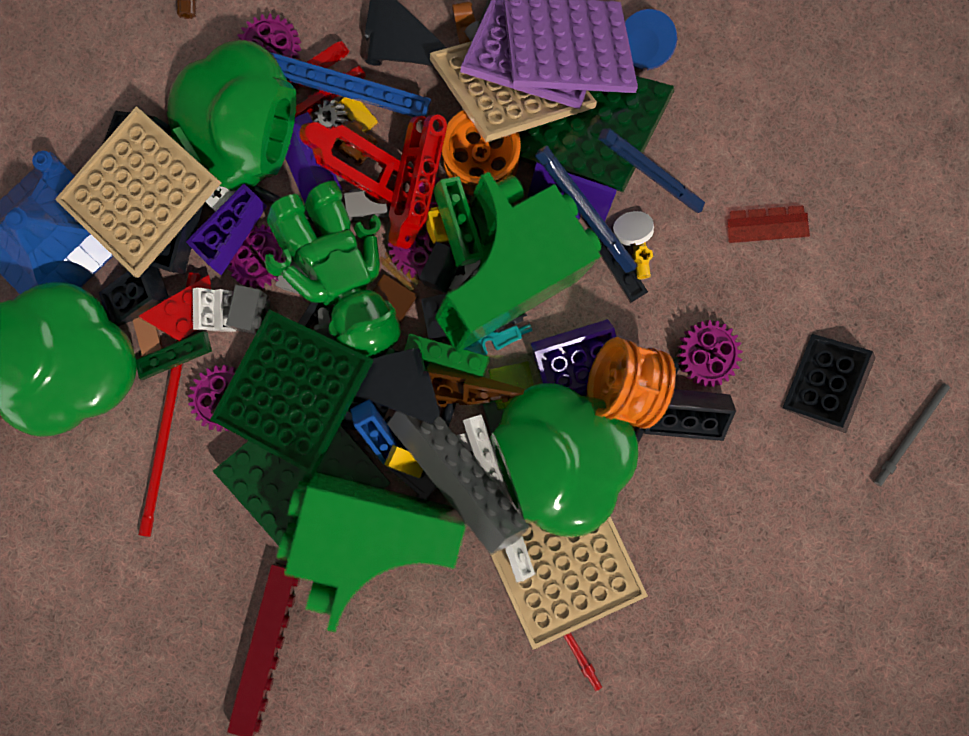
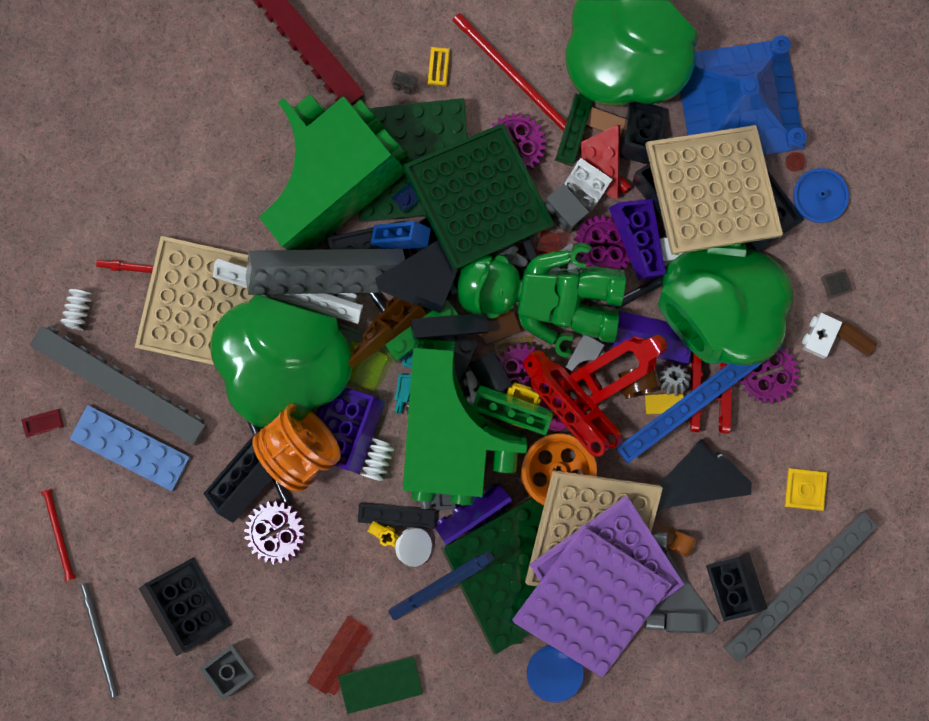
camera: 125 degrees right, 0 degrees up
yellow tile [384,445,423,478] -> none
dark blue piece [535,146,637,273] -> none
none -> dark red tile [21,409,64,438]
none -> dark grey brick [29,326,207,446]
none -> red bar [41,489,76,582]
none -> white piece [60,289,92,331]
none -> medium blue plate [70,405,190,491]
none -> dark grey brick [199,644,257,700]
none -> dark green tile [338,656,423,714]
none -> white piece [360,438,394,481]
none -> clear smoke piece [391,70,418,95]
none -> clear blue plate [391,183,419,213]
none -> black tile [410,313,489,340]
none -> yellow tile [428,47,450,87]
none -> clear red panel [536,231,560,254]
none -> clear red tile [785,152,805,172]
none -> blue piece [793,168,849,224]
none -> white brick [802,313,842,359]
none -> clear smoke piece [821,269,853,300]

